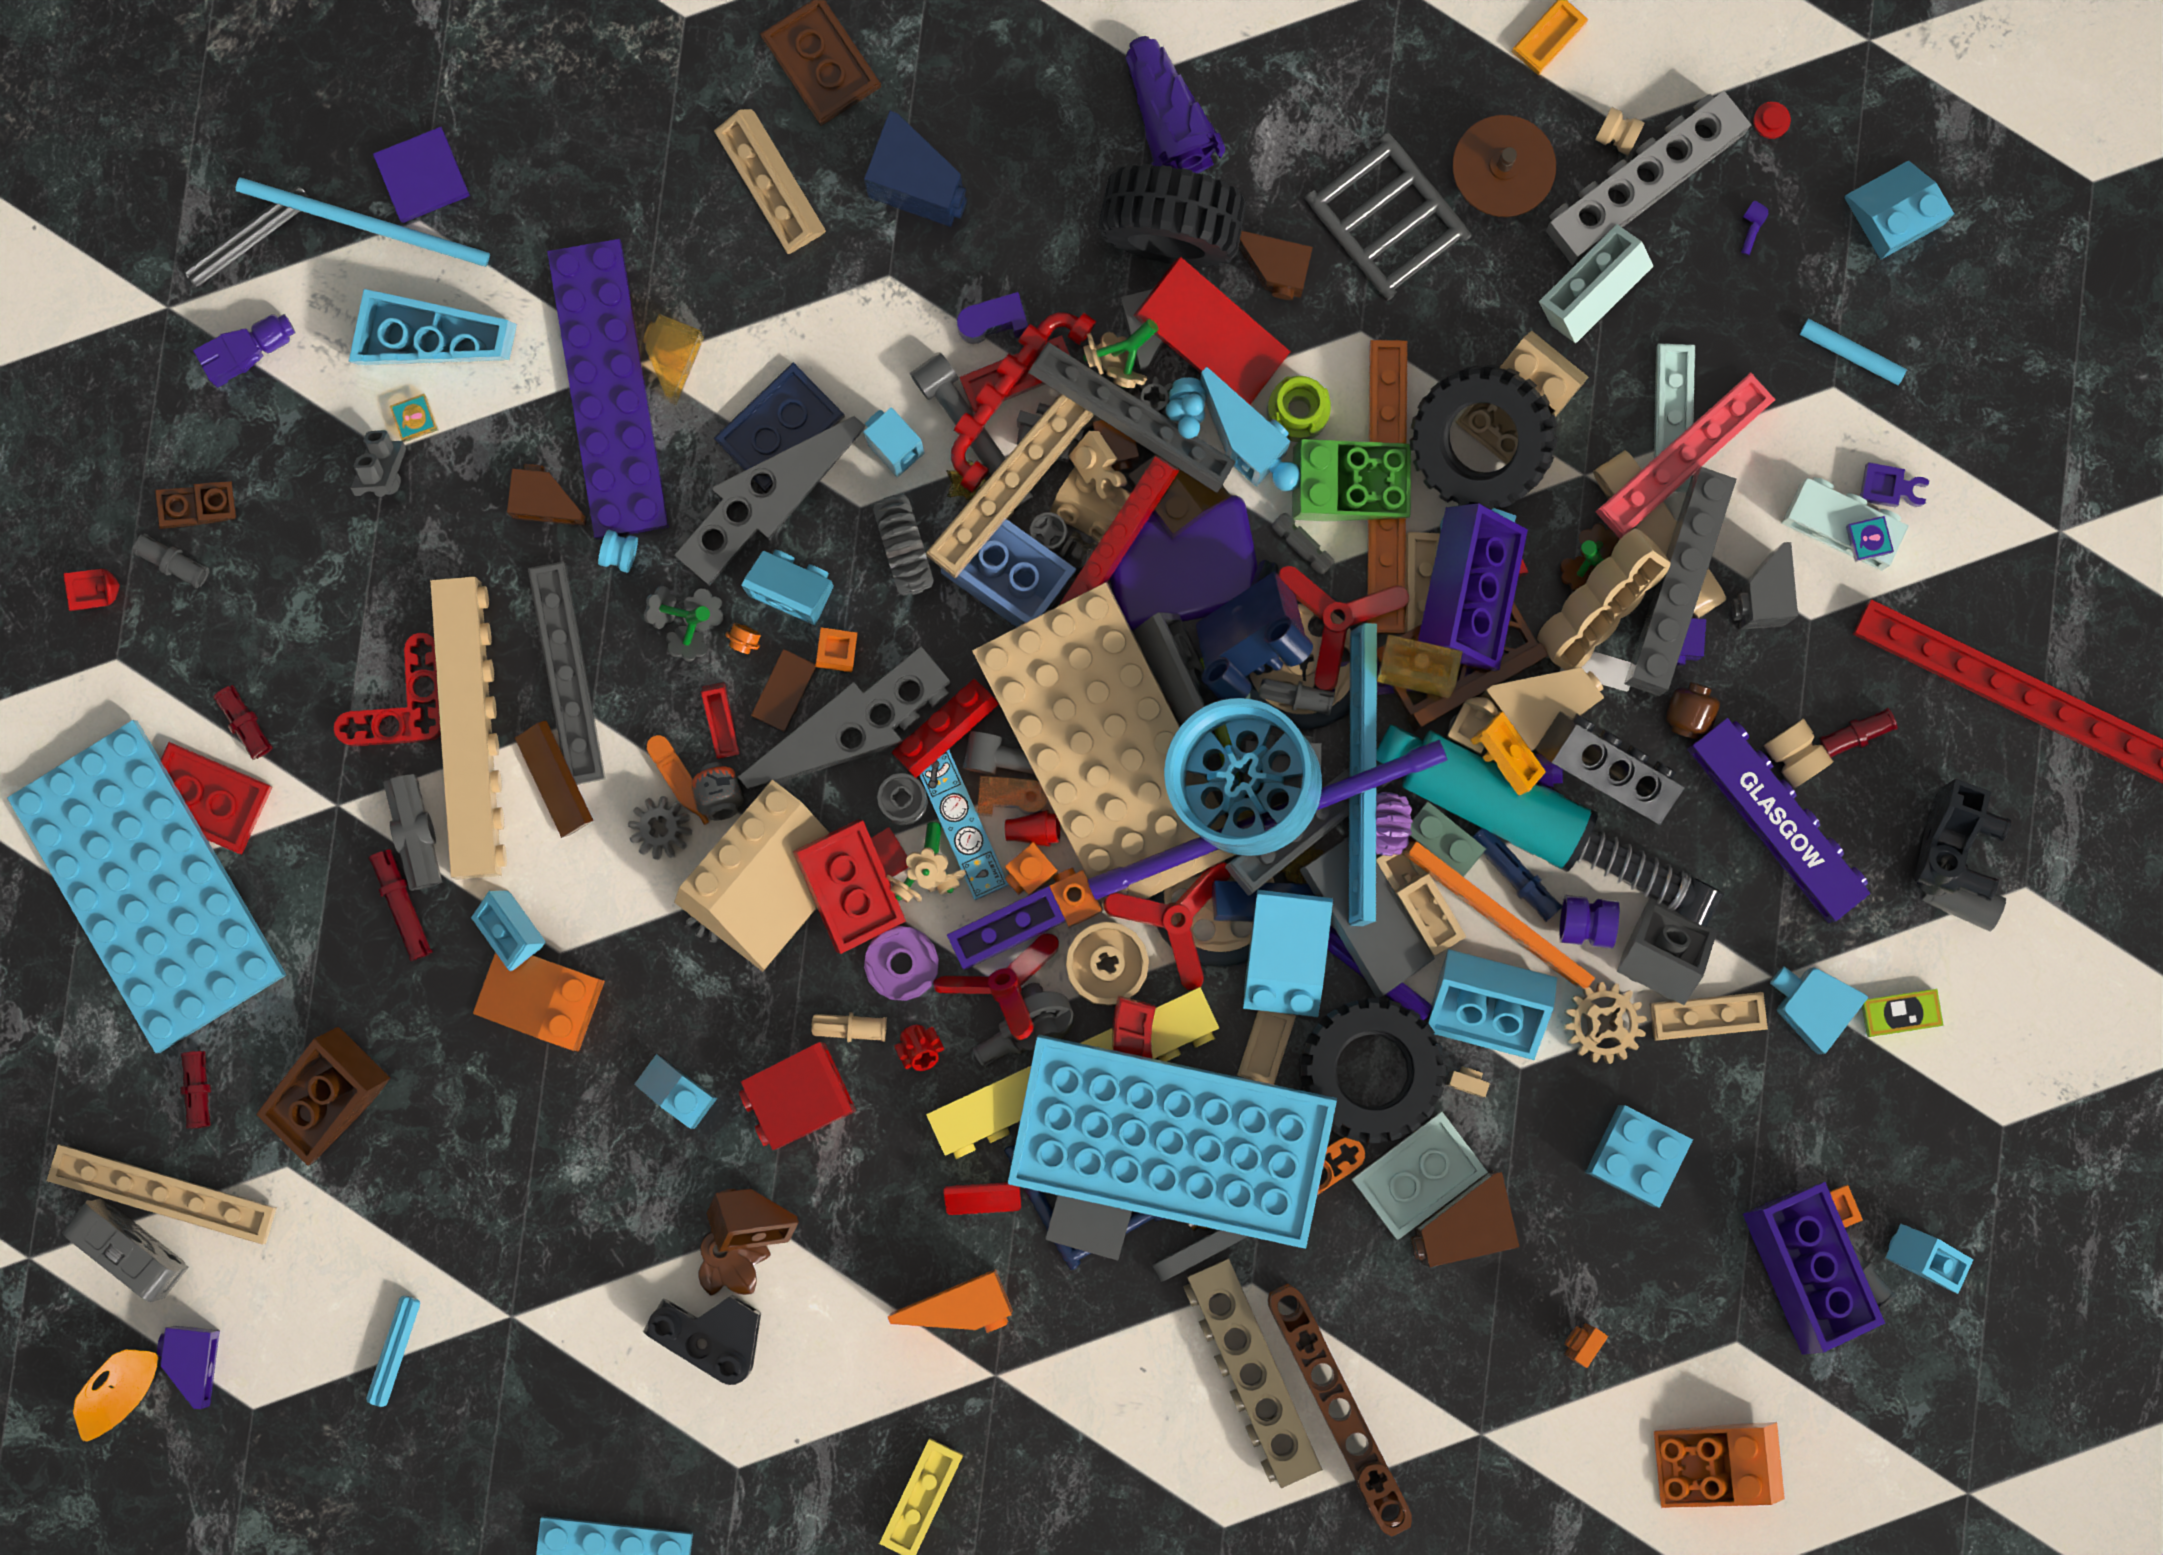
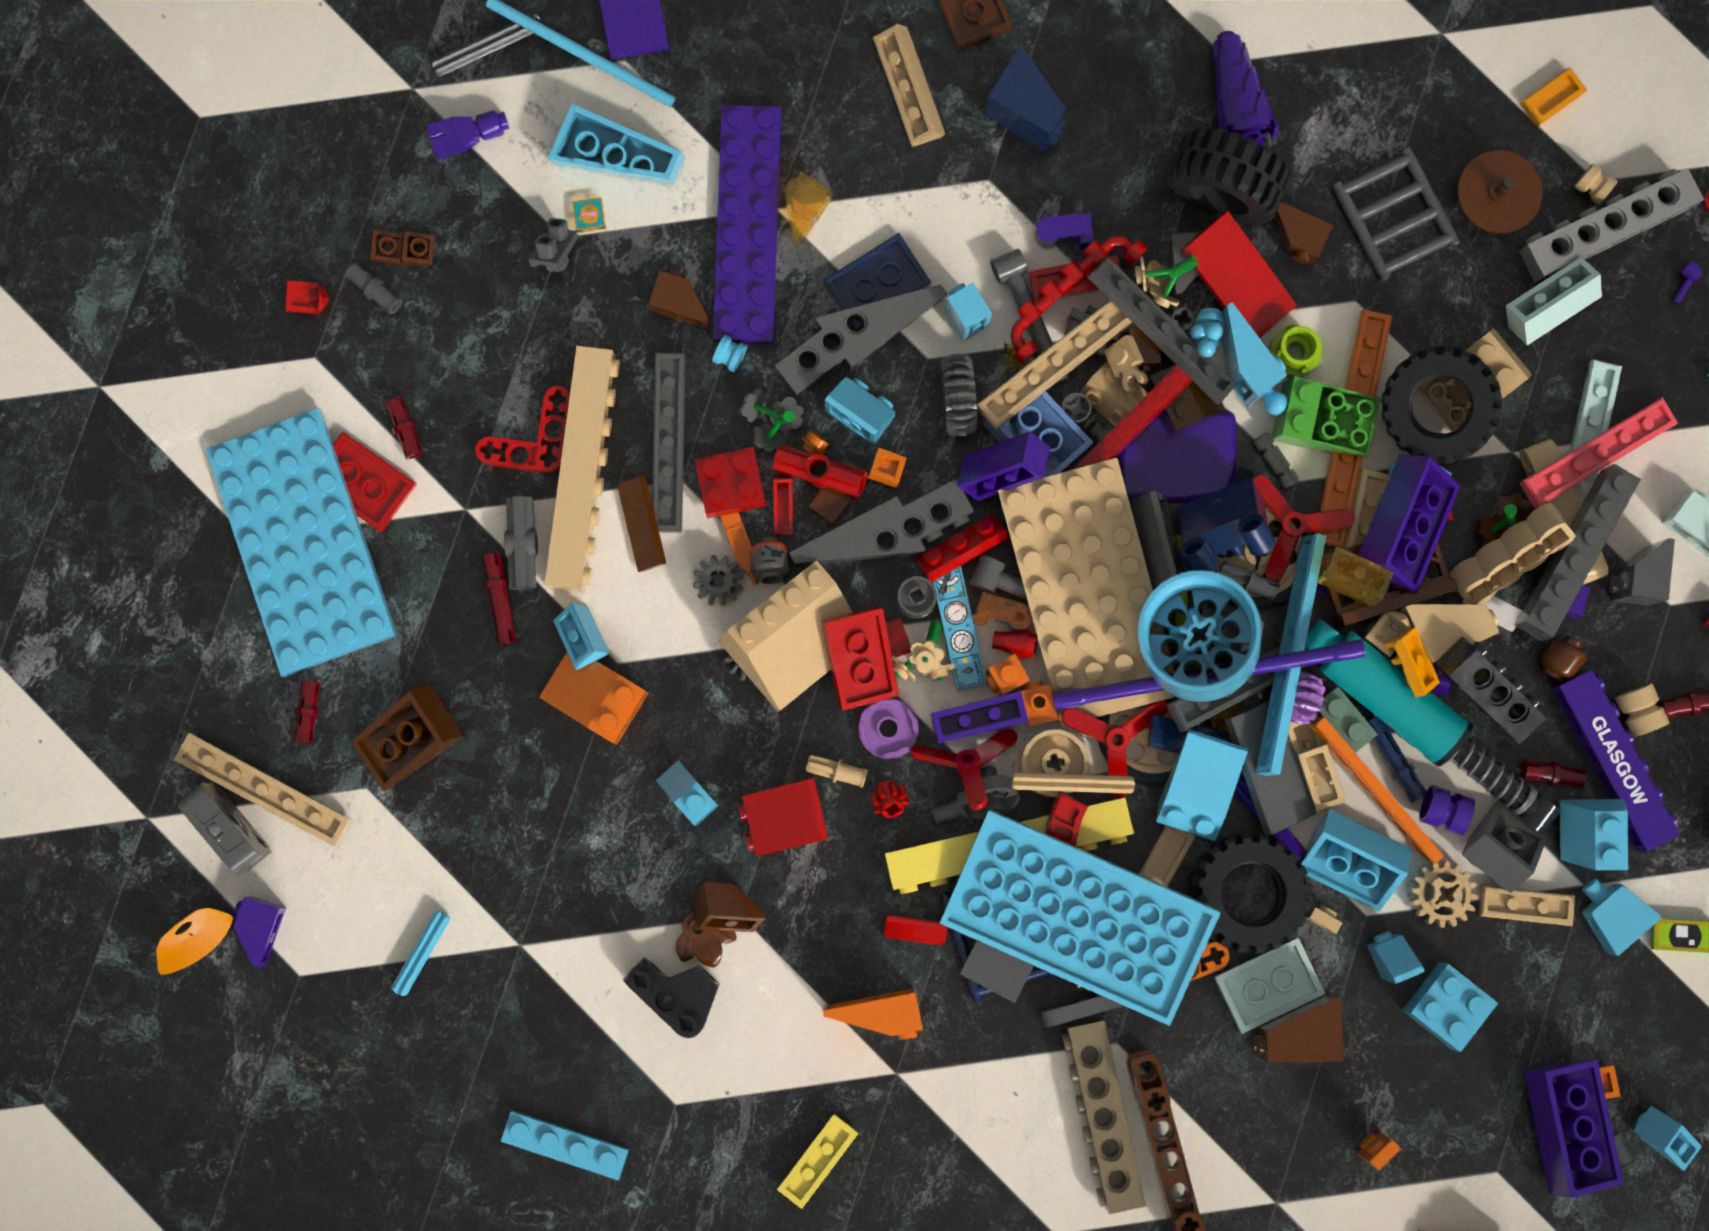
camera: 10 degrees right, 0 degrees up
none -> red plate [694,447,766,519]
none -> red piece [773,444,867,498]
none -> dark purple brick [957,431,1050,501]
none -> tan axle [1011,773,1135,793]
none -> medium azure slope [1367,931,1425,984]
none -> dark red pin [1520,760,1587,788]
none -> medium azure slope [1559,799,1628,870]

